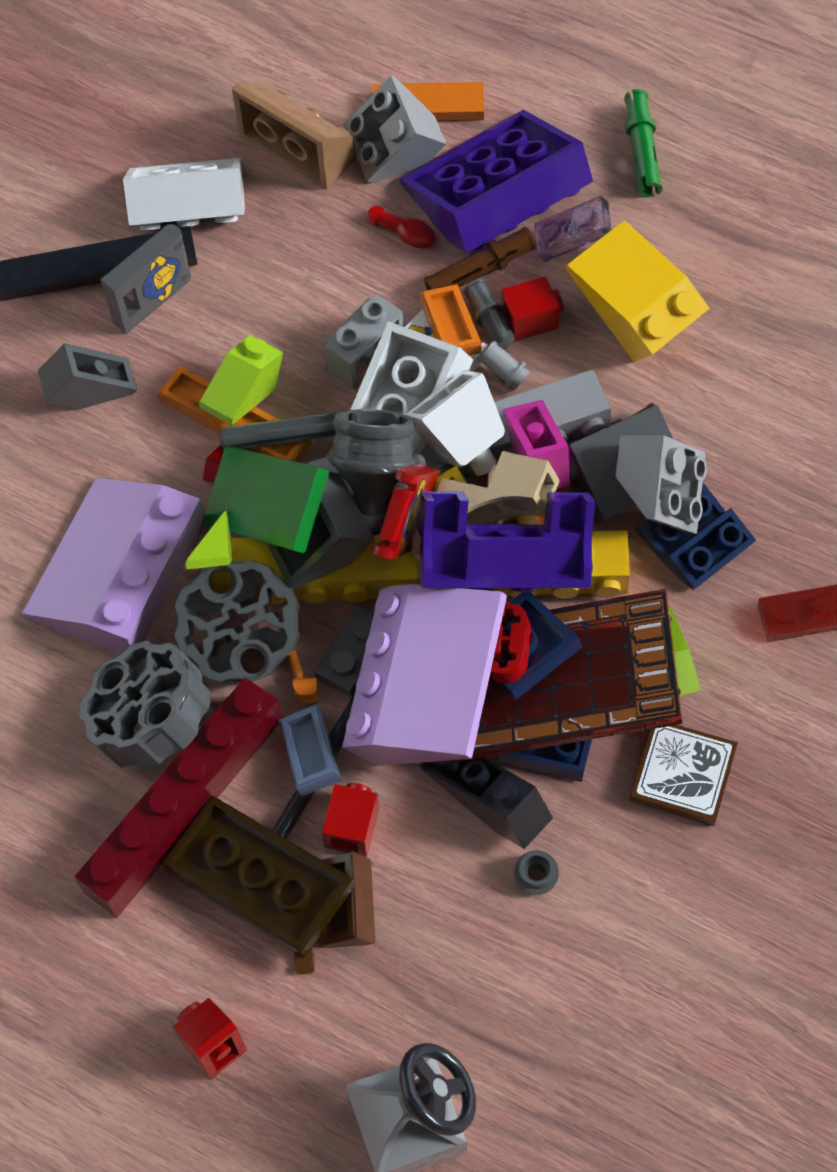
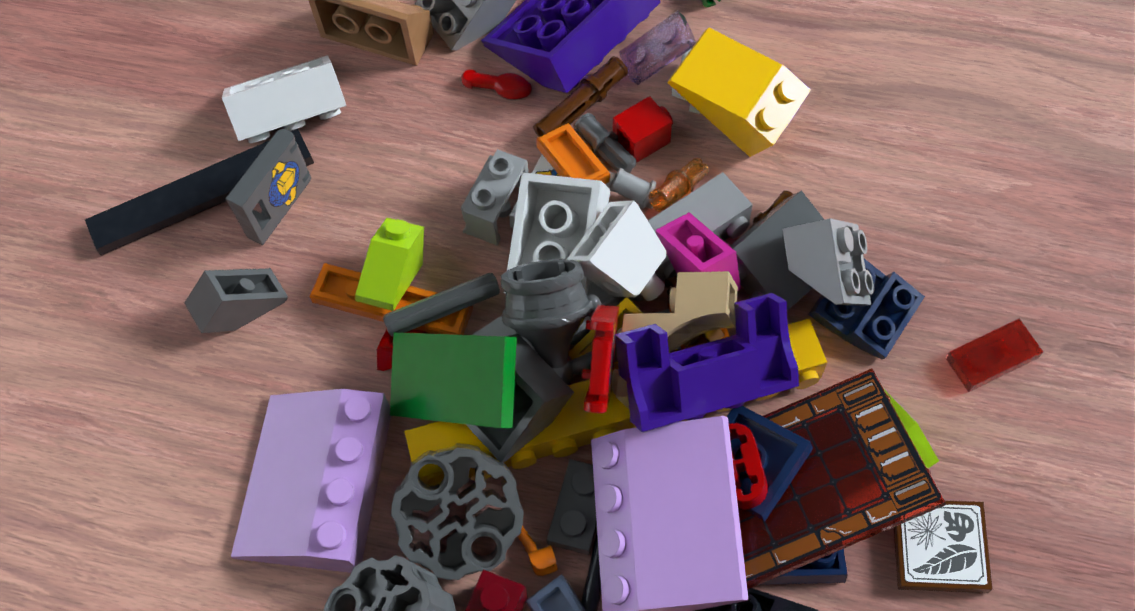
camera: 15 degrees left, 0 degrees up
lime slope [185,510,234,570] -> none
none -> clear orange axle [649,158,709,212]

